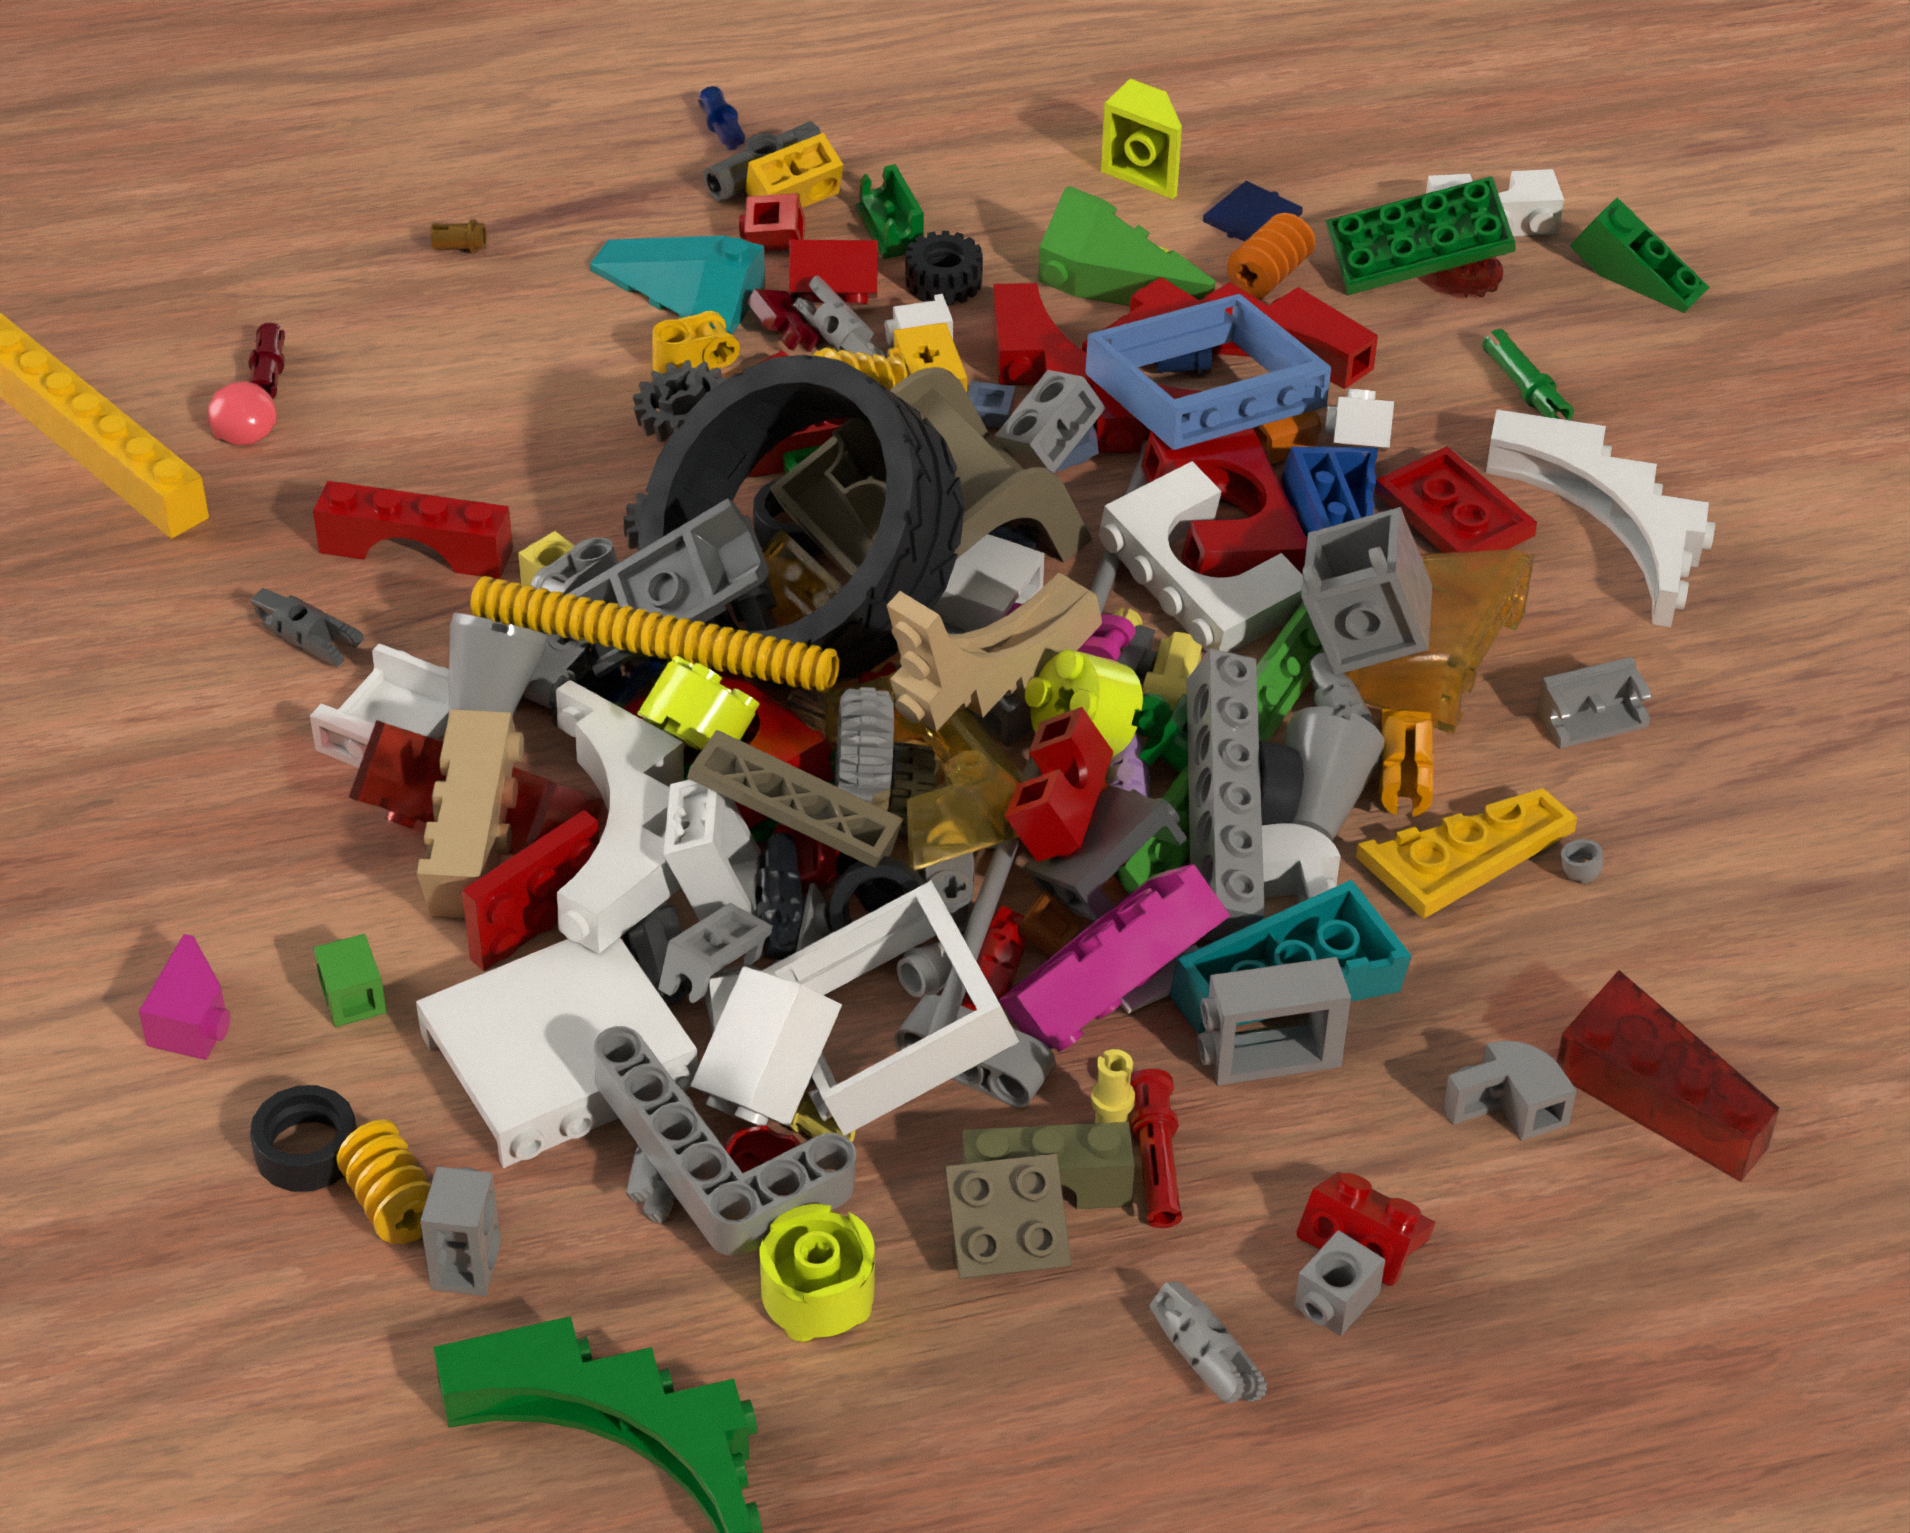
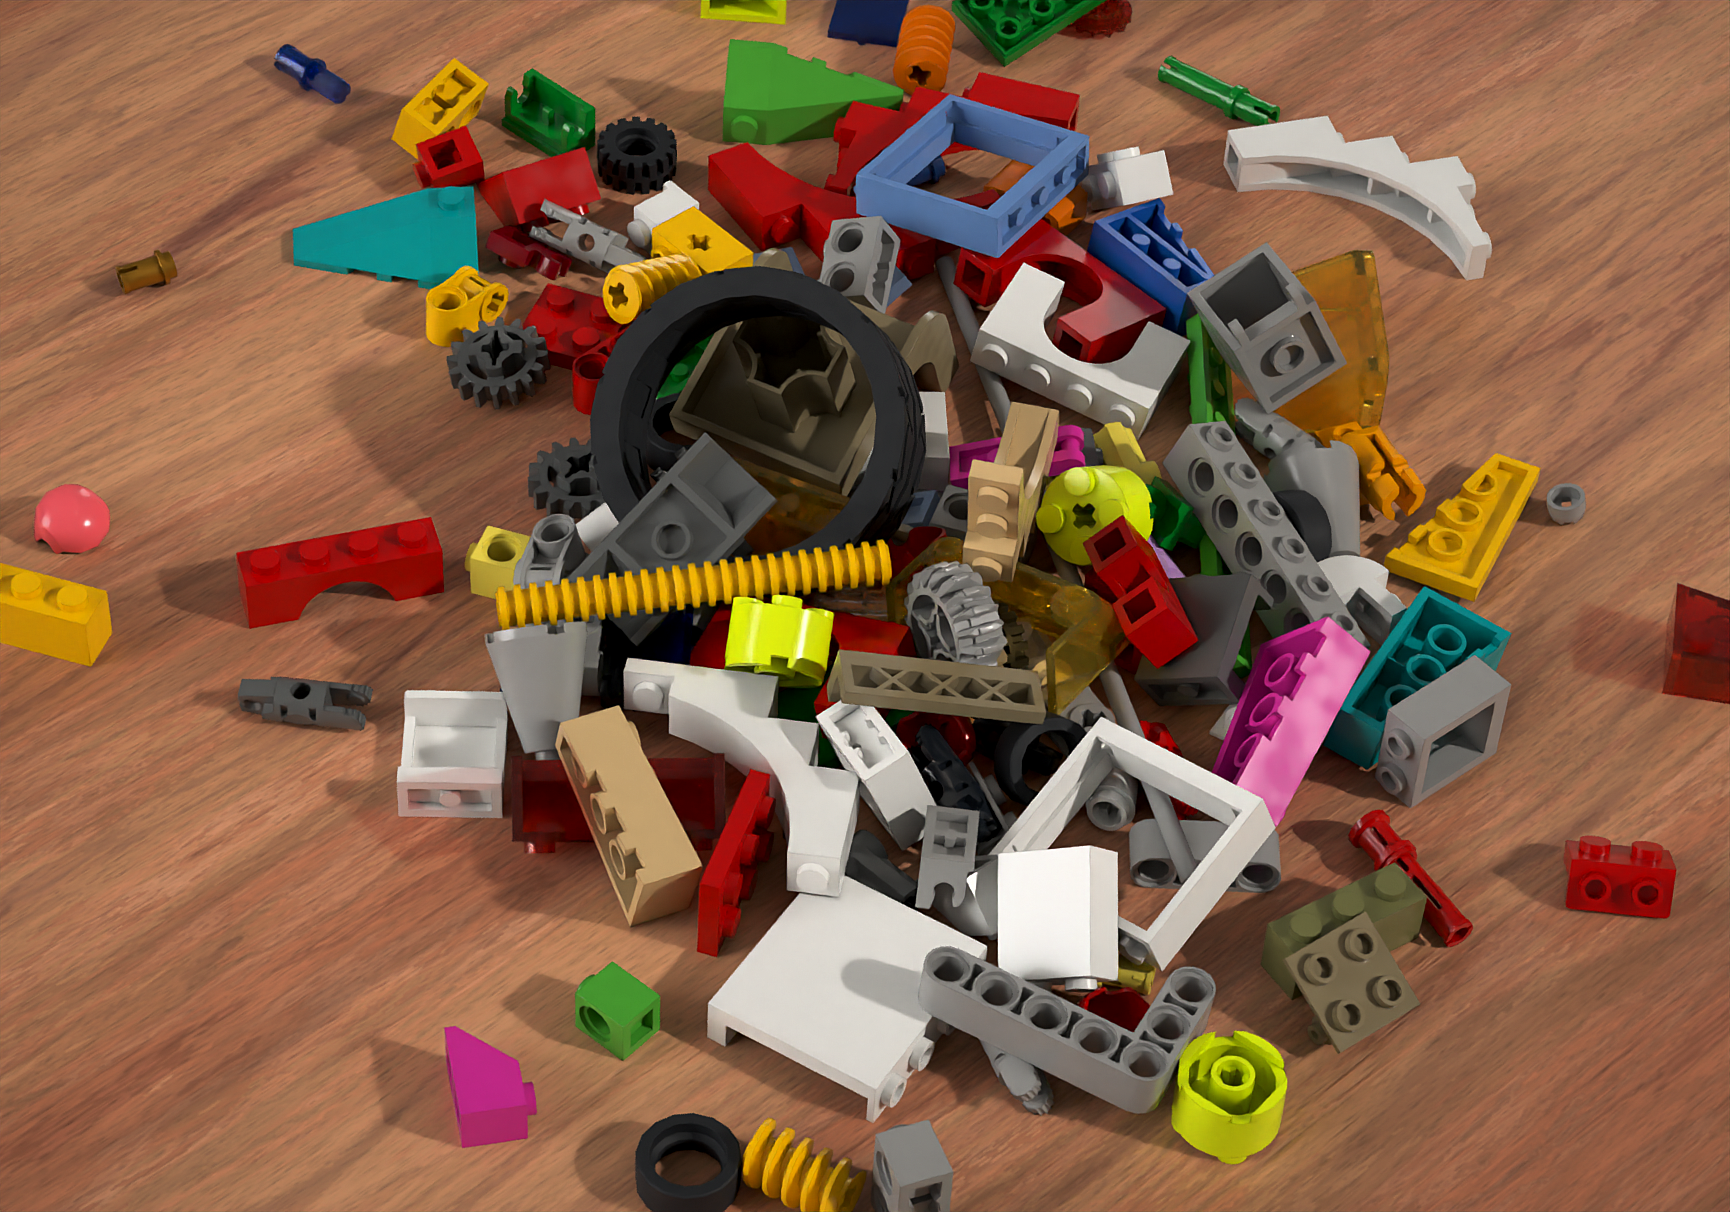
camera: 30 degrees left, 0 degrees up
dark red pin [248,323,285,399] -> none
dark grey piece [703,121,821,203] -> none
dark orange tile [1018,890,1084,958] -> none
light yellow pin [1091,1049,1135,1123] -> none
light grey hinge [1150,1281,1268,1404] -> none
light grey brick [1294,1230,1385,1336] -> none
red plate [1374,446,1537,571] -> none
light grey brick [1443,1041,1577,1141] -> none
light grey hinge [1536,657,1651,749] -> none

